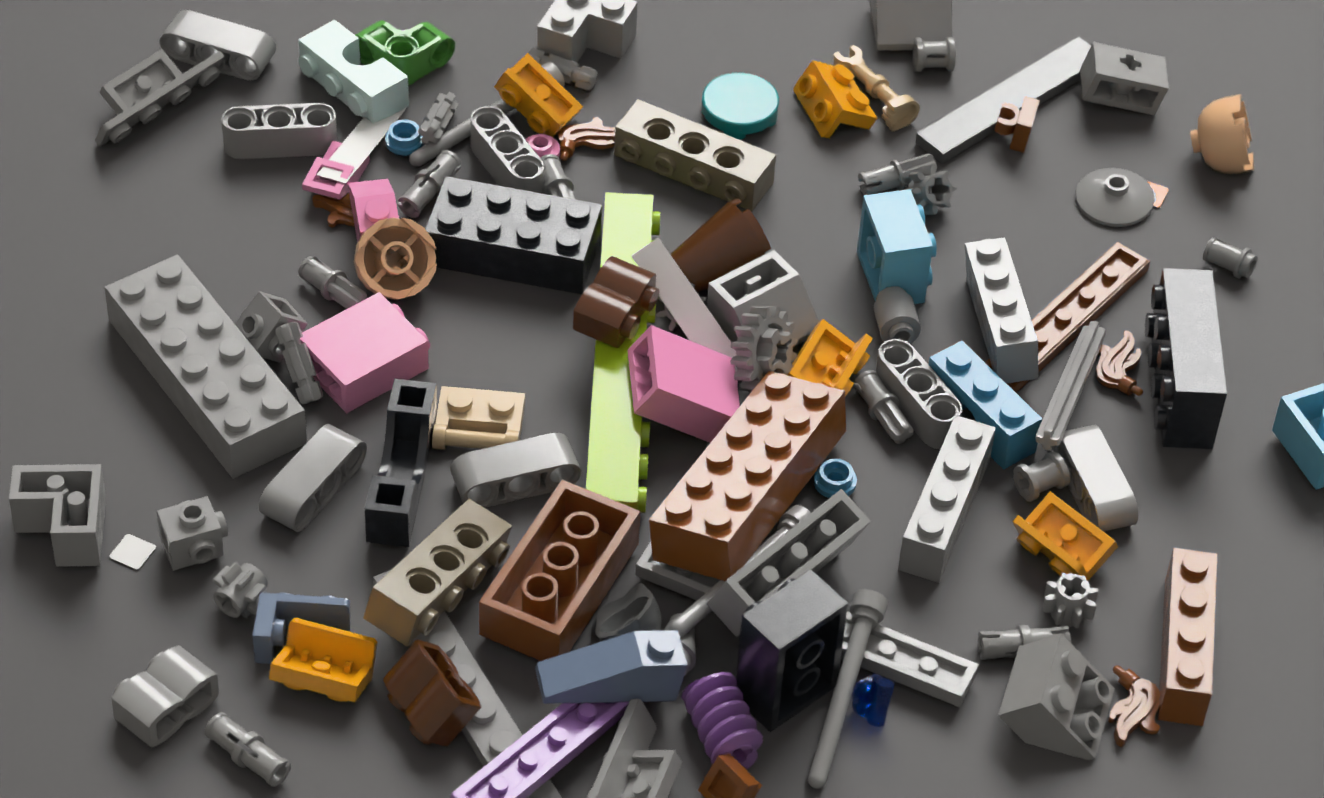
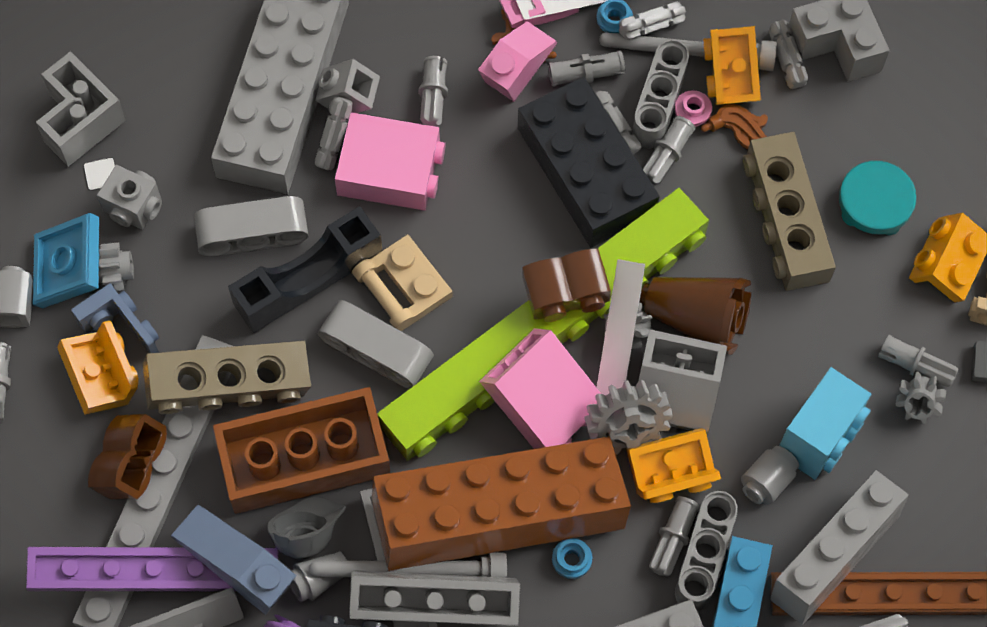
camera: 50 degrees right, 20 degrees up
light nougat cylinder [354,218,437,300] -> none
none -> dark azure tile [33,213,99,308]

